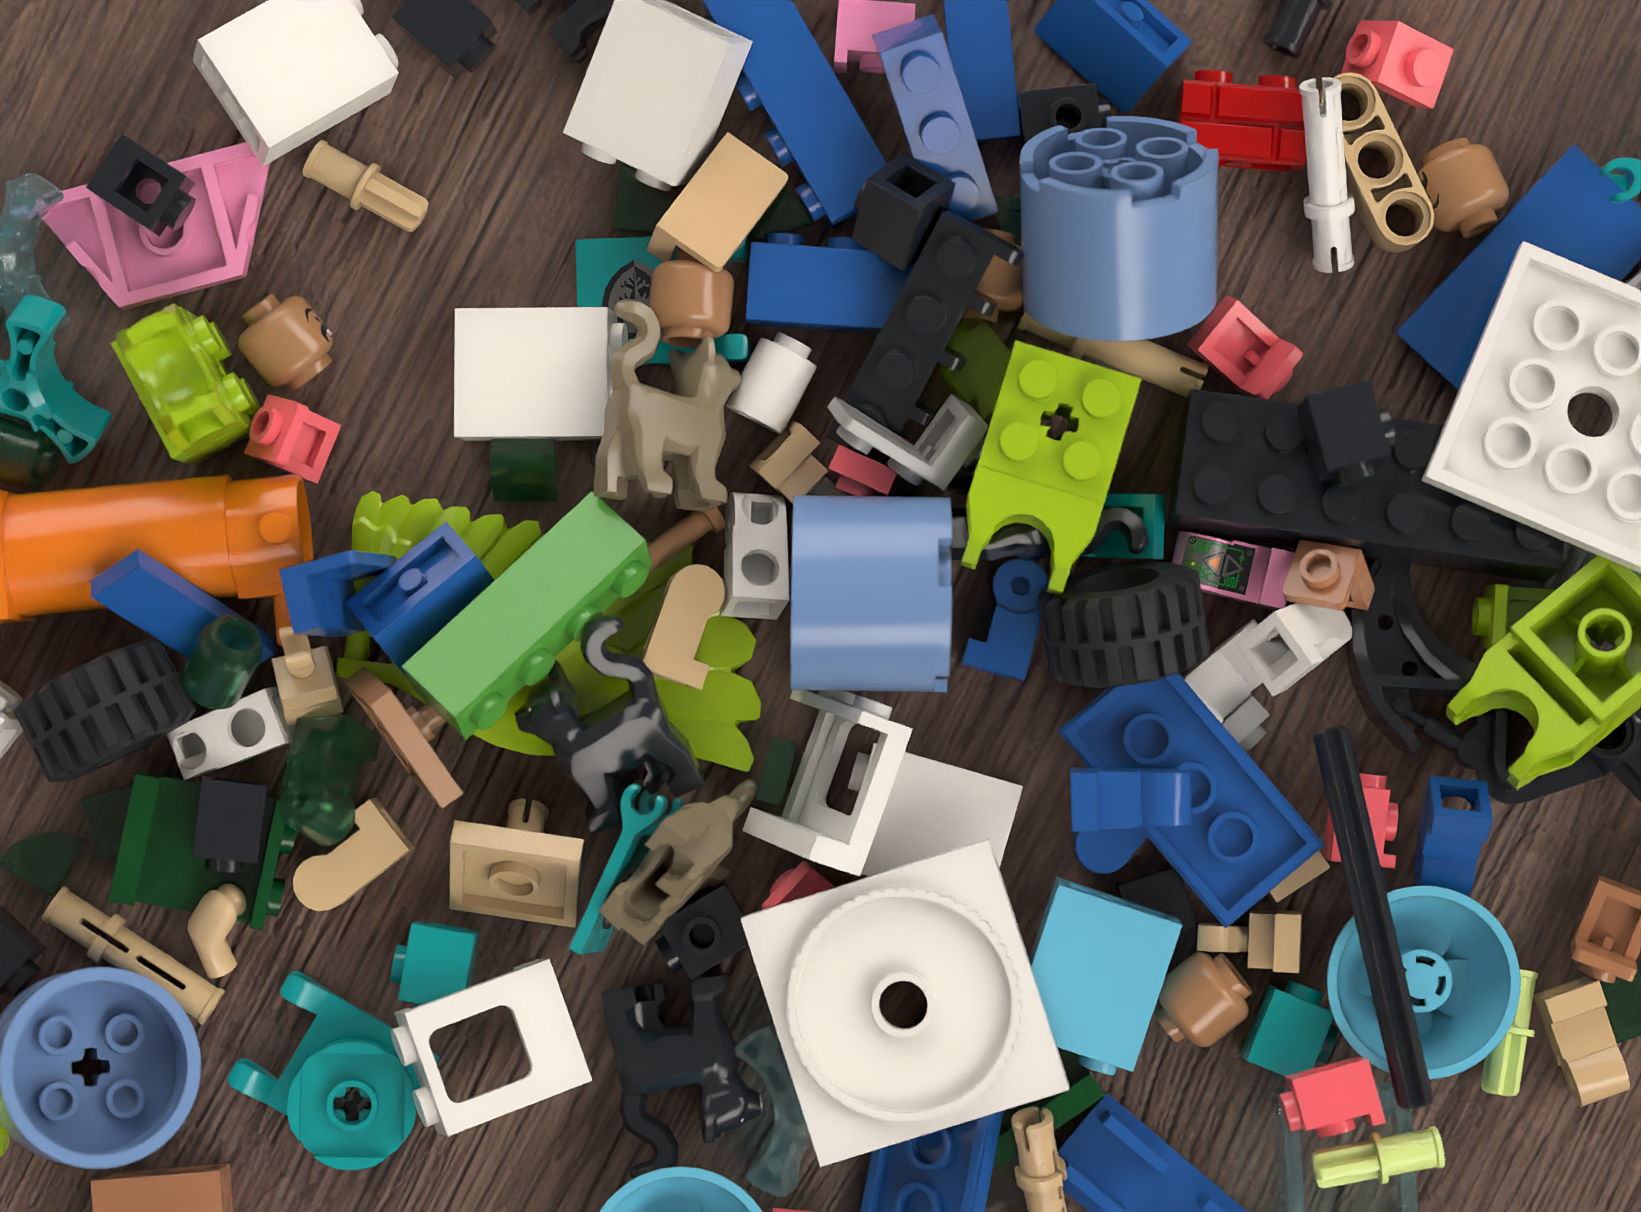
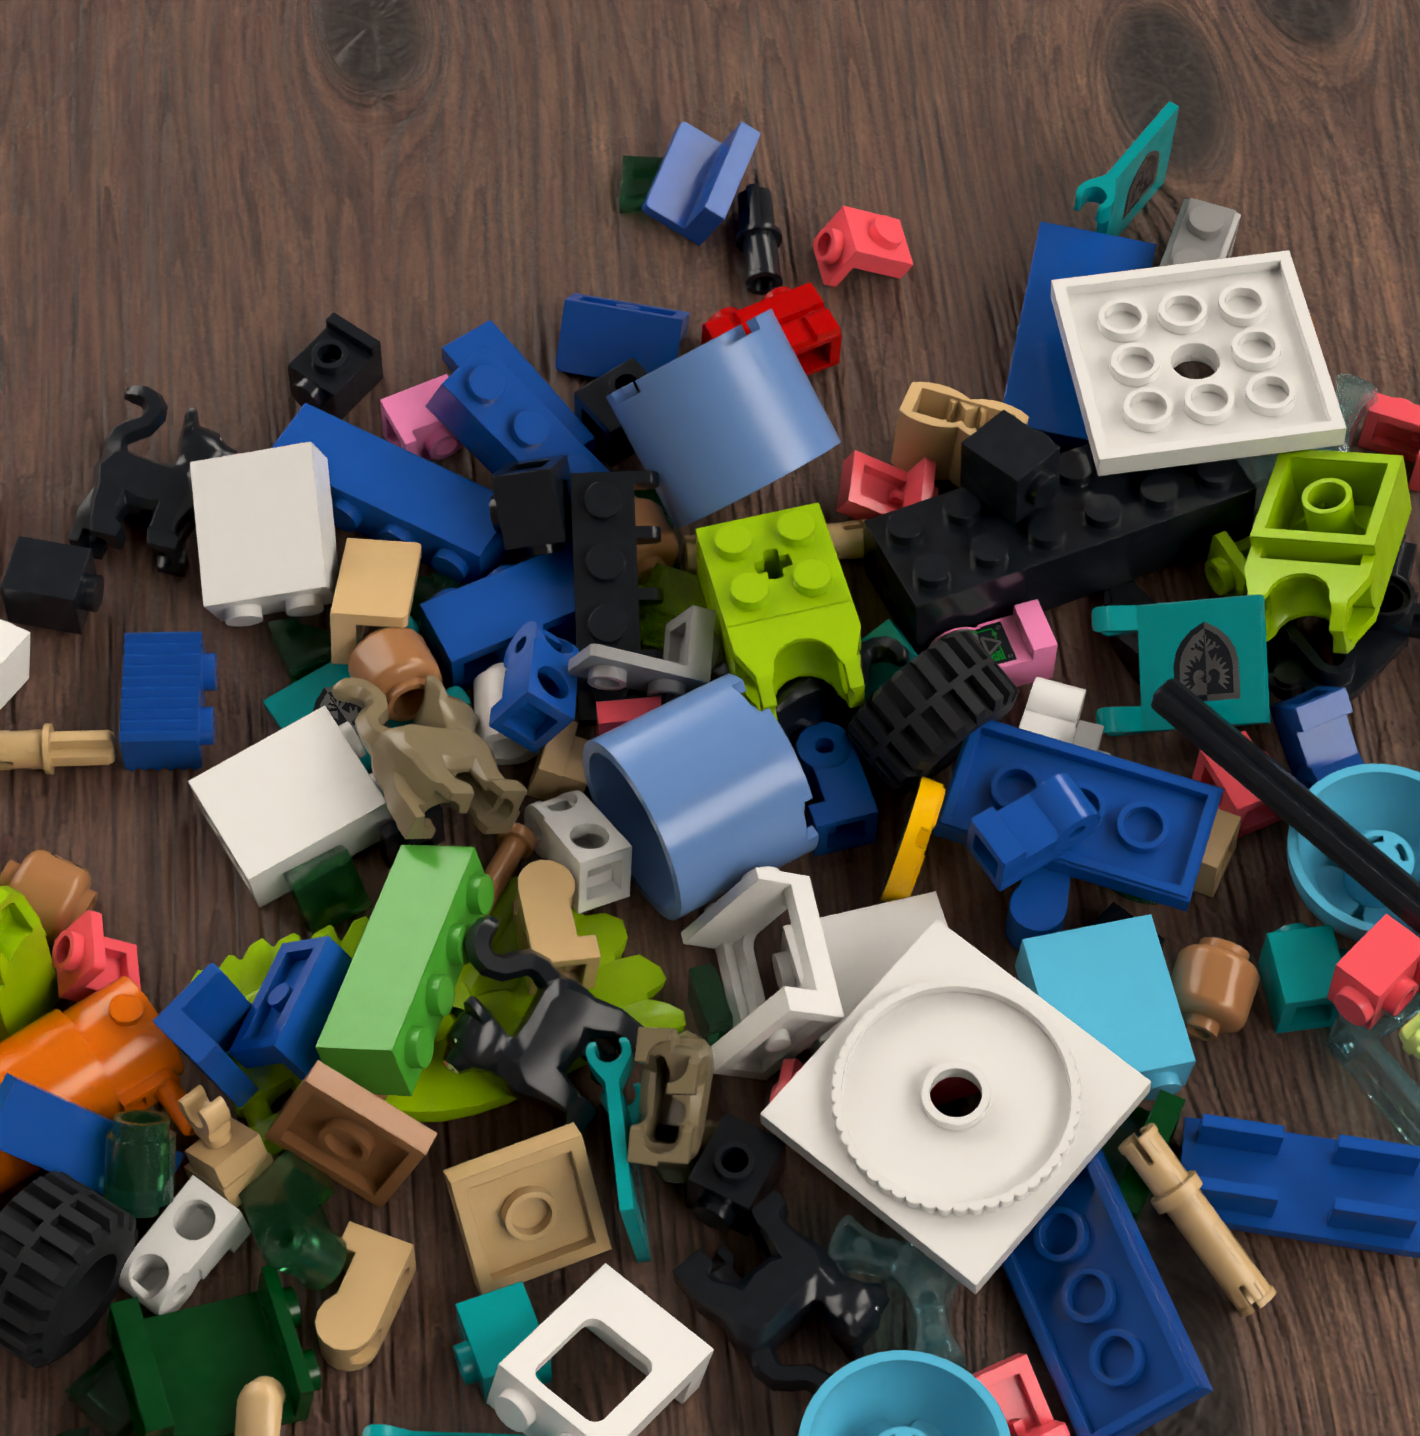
camera: 30 degrees left, 30 degrees down
black brick [192,776,267,873] -> none
tan piece [1197,910,1303,973] -> none
white leg [1236,603,1352,696] -> none
nougat bracket [1282,540,1375,610] -> none
white pin [1299,77,1355,273] -> none
tan beam [1319,72,1434,253] -> none
medium nougat head [1417,138,1510,238] -> none
none -> blue brick [119,631,218,771]
none -> blue leg [489,620,579,754]
none -> yellow tile [880,776,946,902]
none -> tan brick [891,382,1029,488]
none -> teal flag [1091,594,1270,737]

